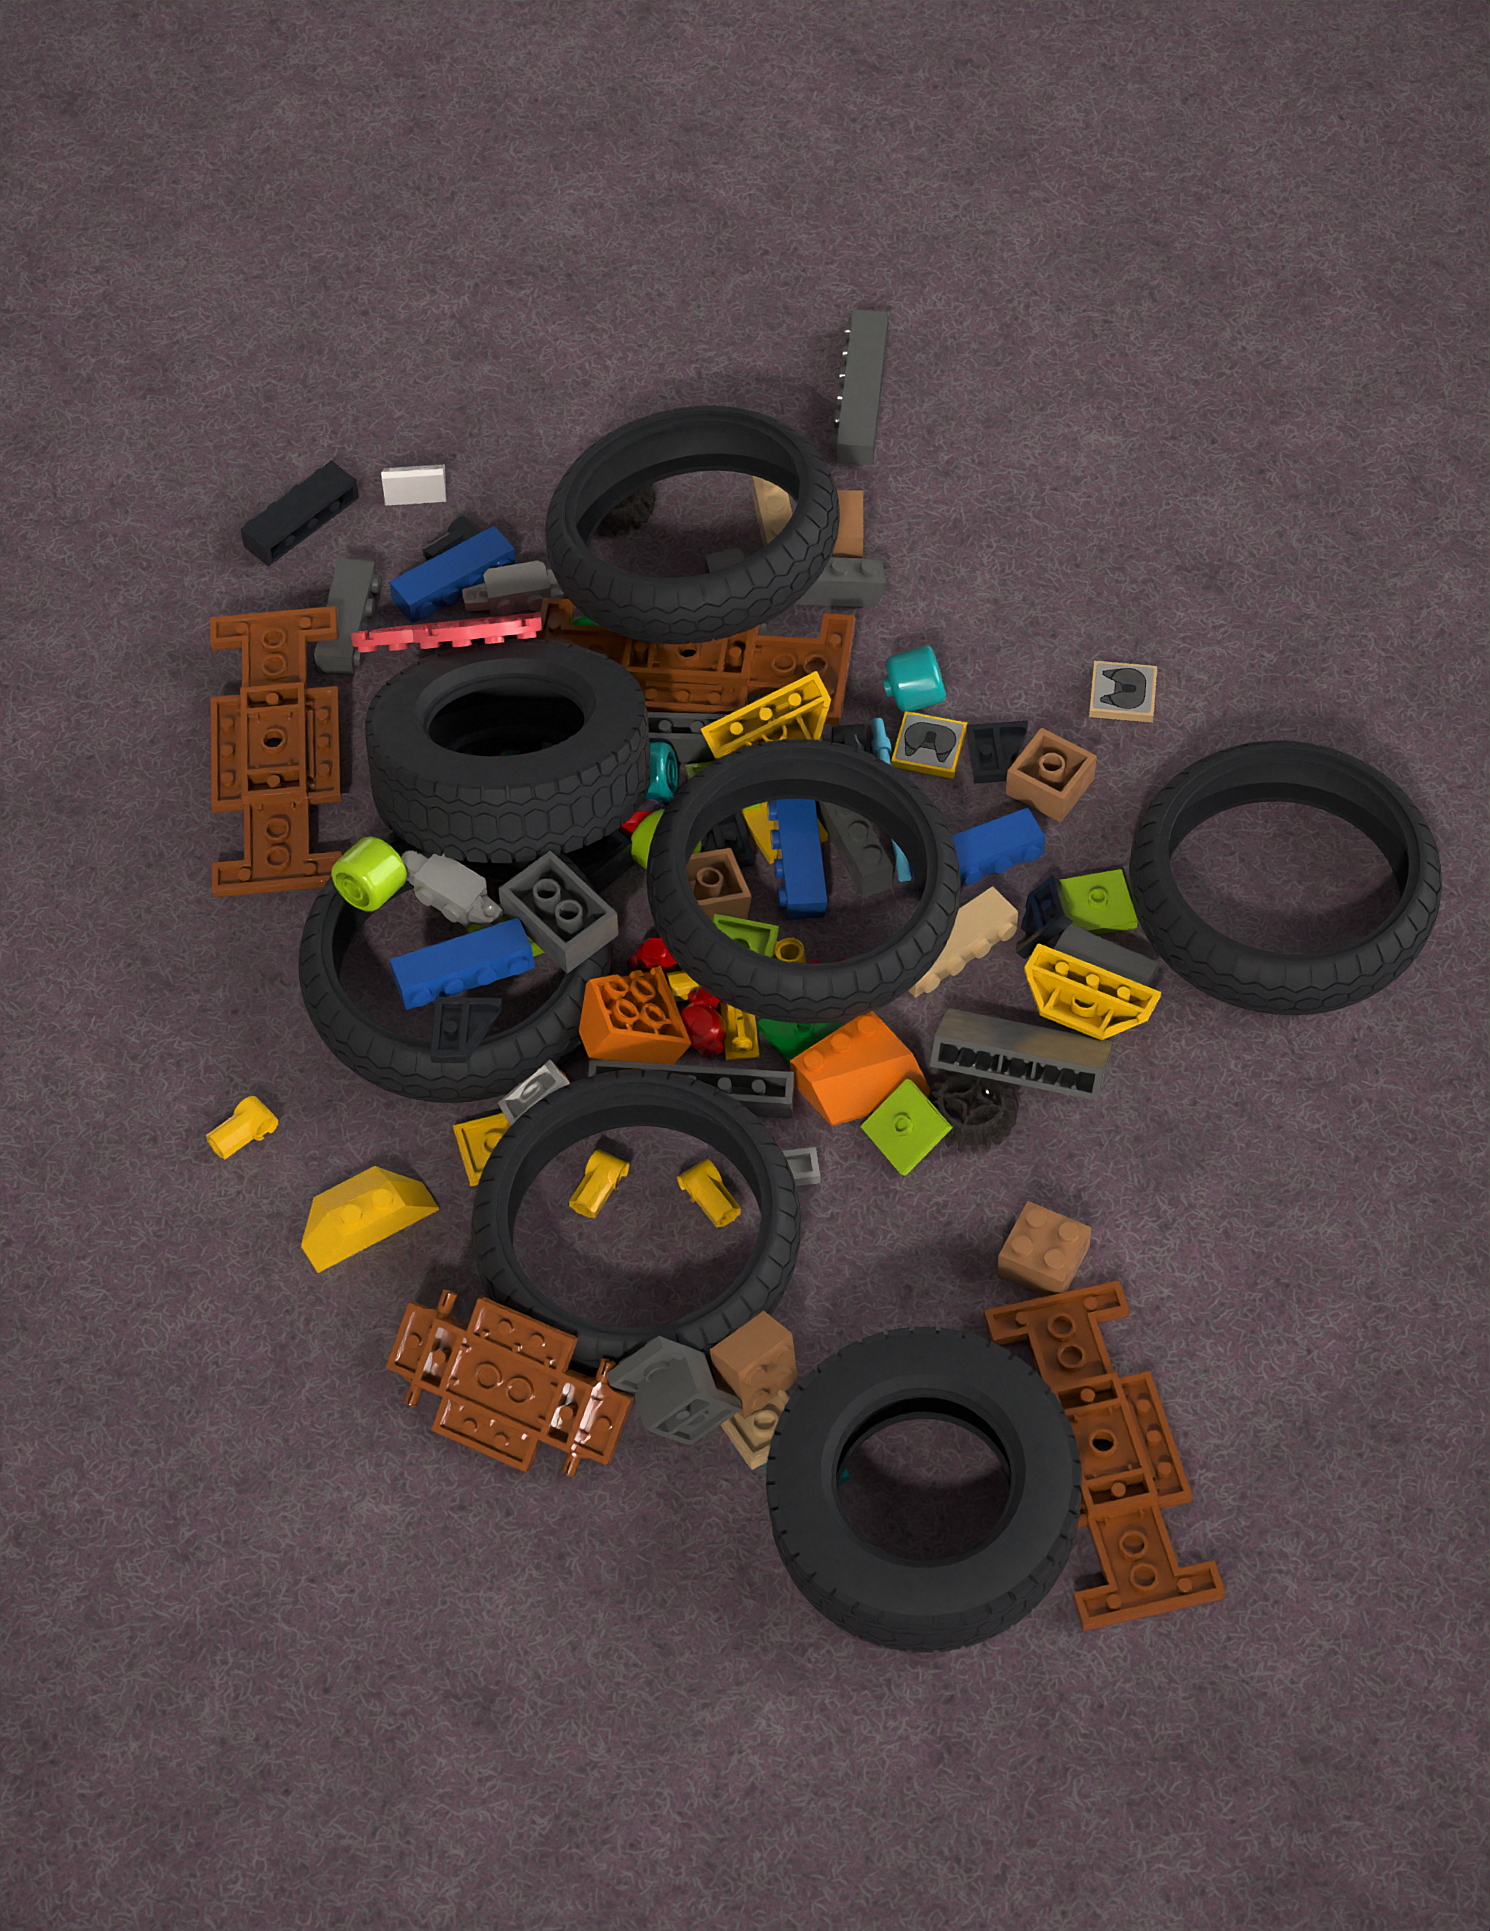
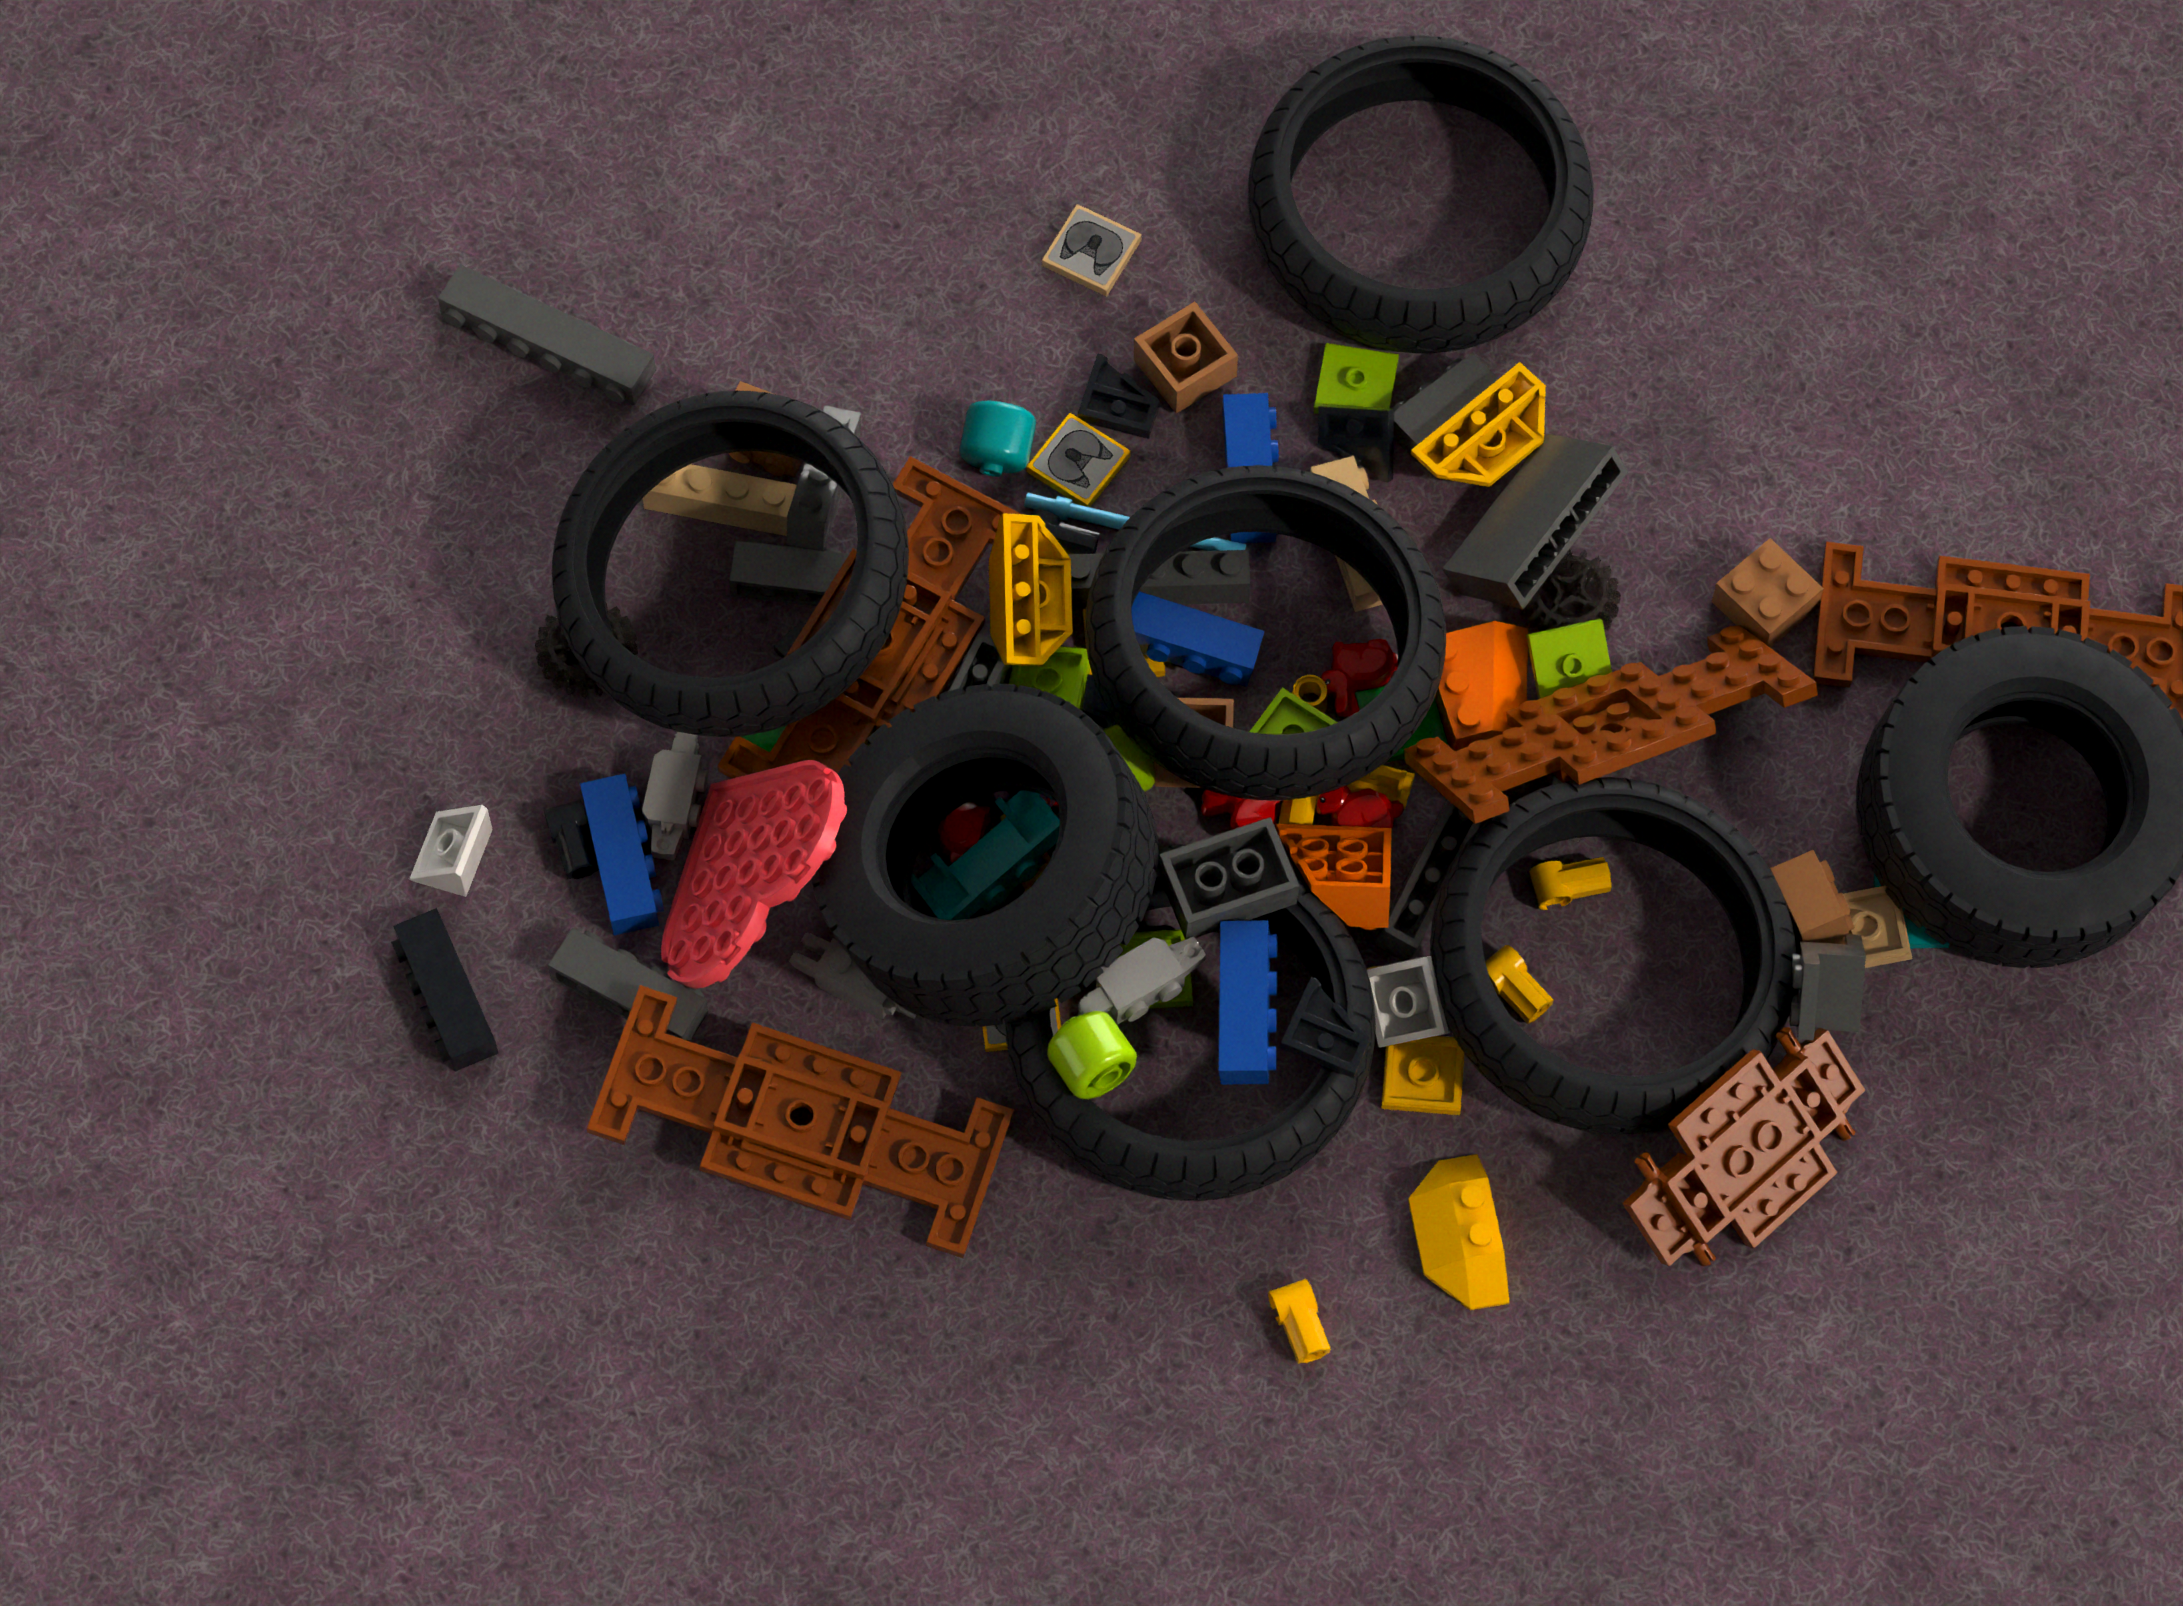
camera: 70 degrees left, 10 degrees up
none -> dark orange piece [1403,625,1818,824]

